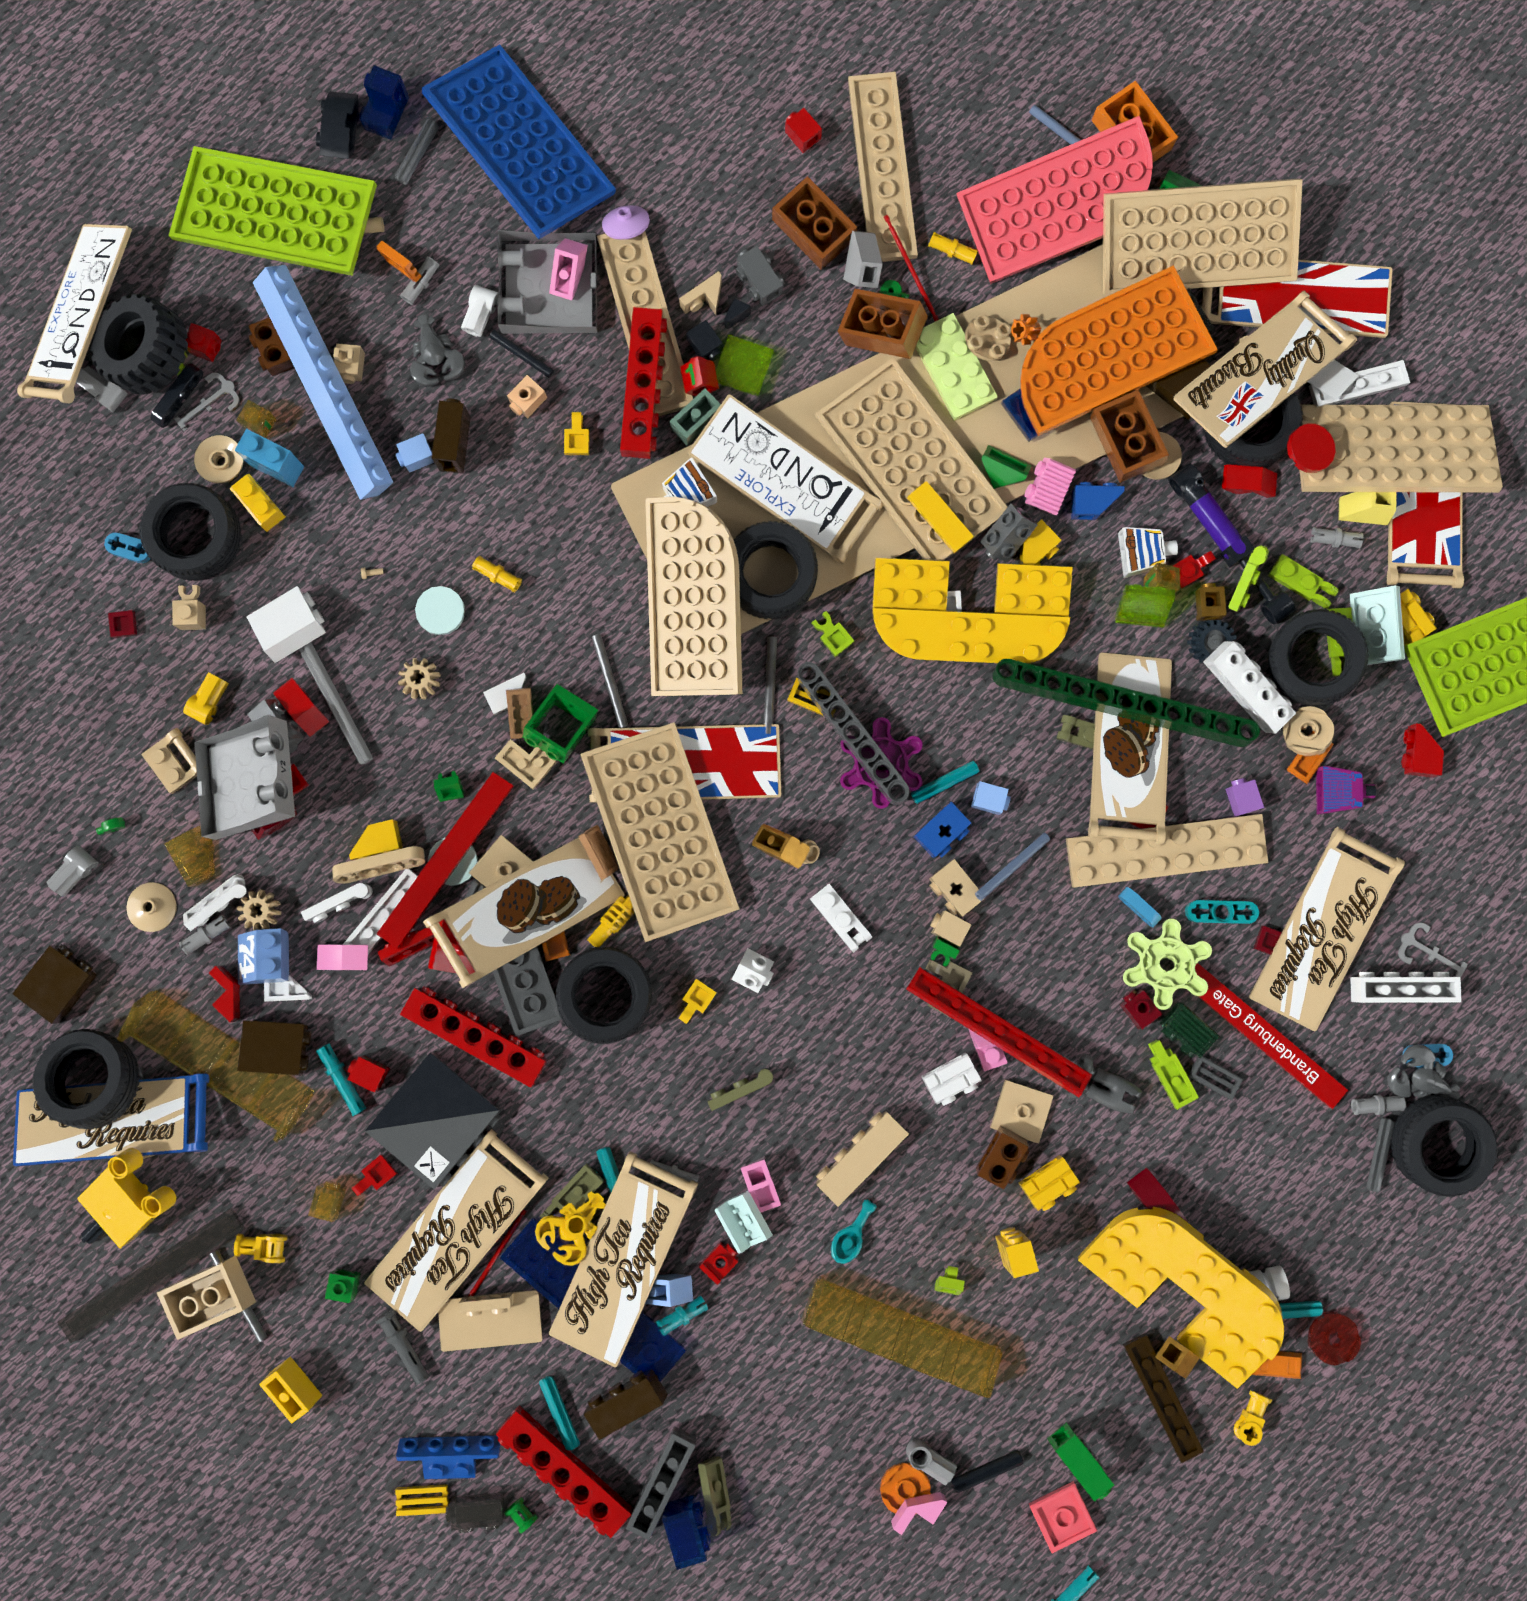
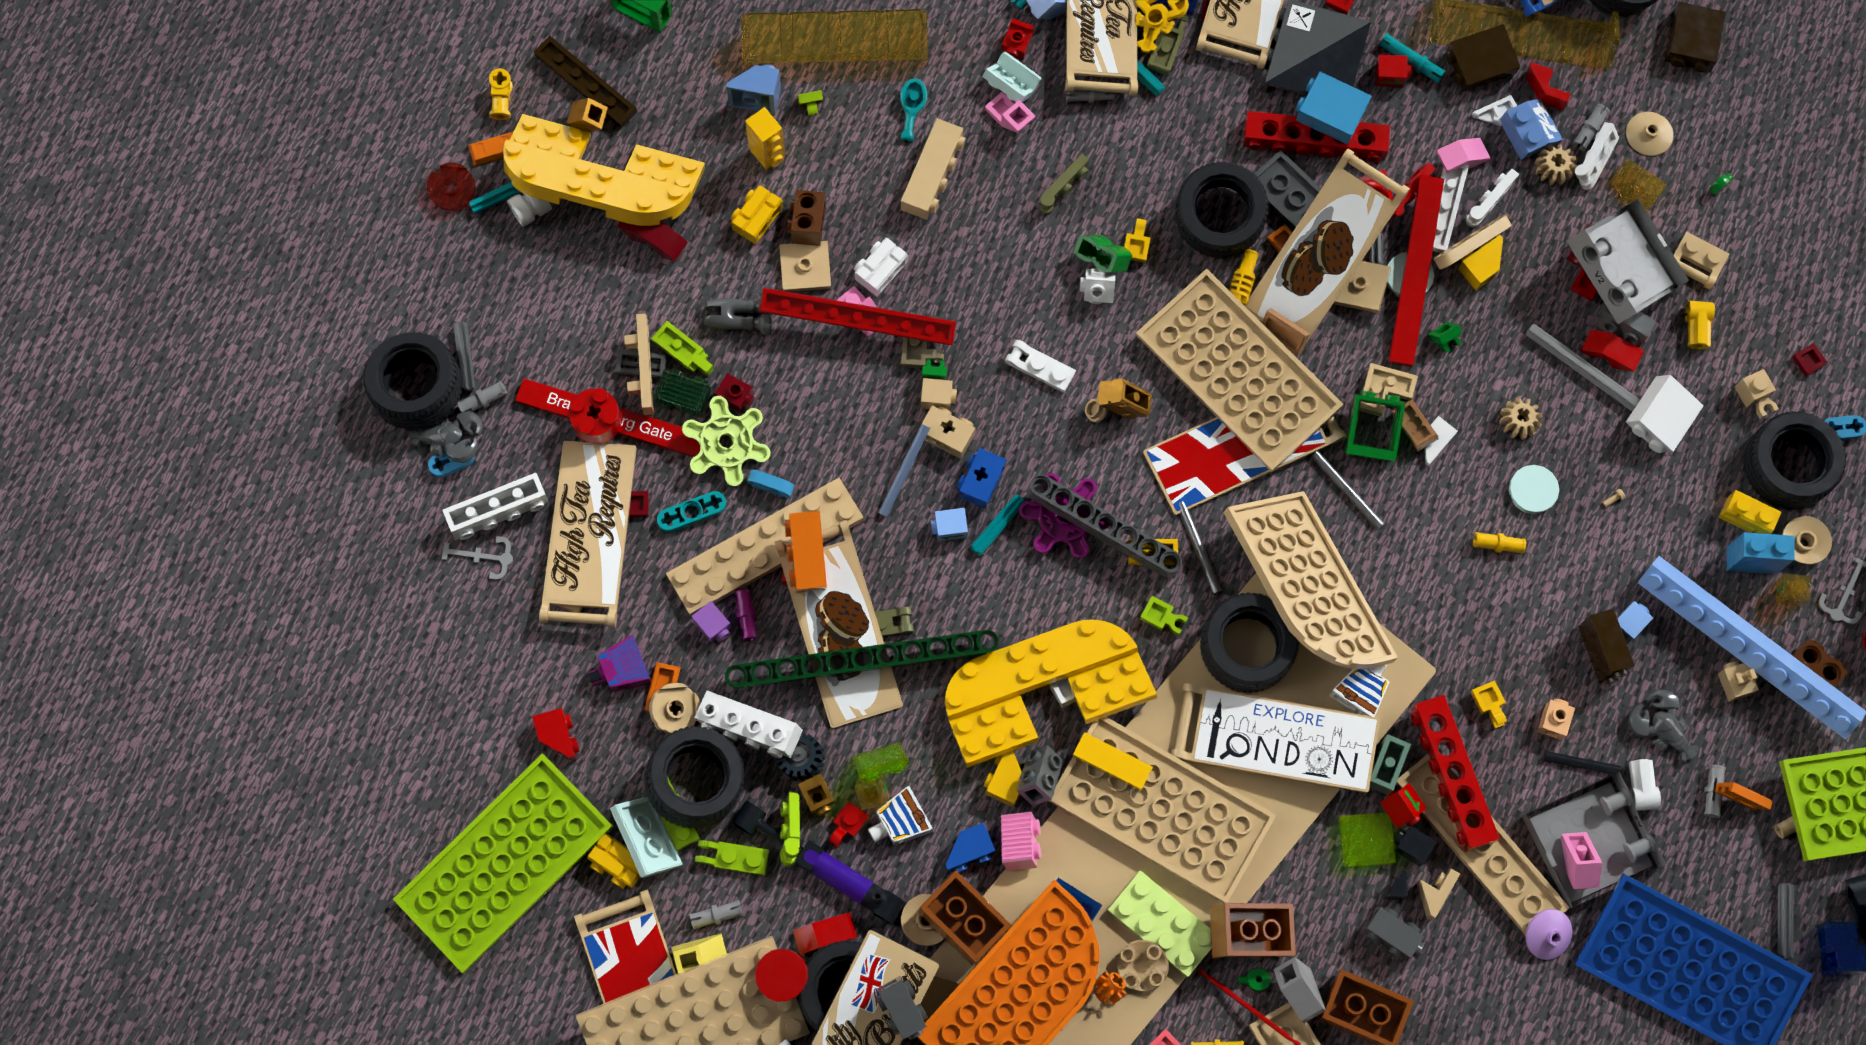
camera: 160 degrees right, 10 degrees down
light grey piece [46,845,98,897] -> none
green slope [981,445,1032,489] -> none
none -> red brick [569,388,622,445]
none -> tan hinge [624,314,654,415]
none -> medium blue slope [726,65,781,114]
none -> magenta pin [734,589,758,642]
none -> orange brick [784,511,827,592]
none -> dark grey brick [875,976,928,1040]
none -> green brick [1074,235,1132,272]
none -> dark azure brick [1295,72,1372,145]

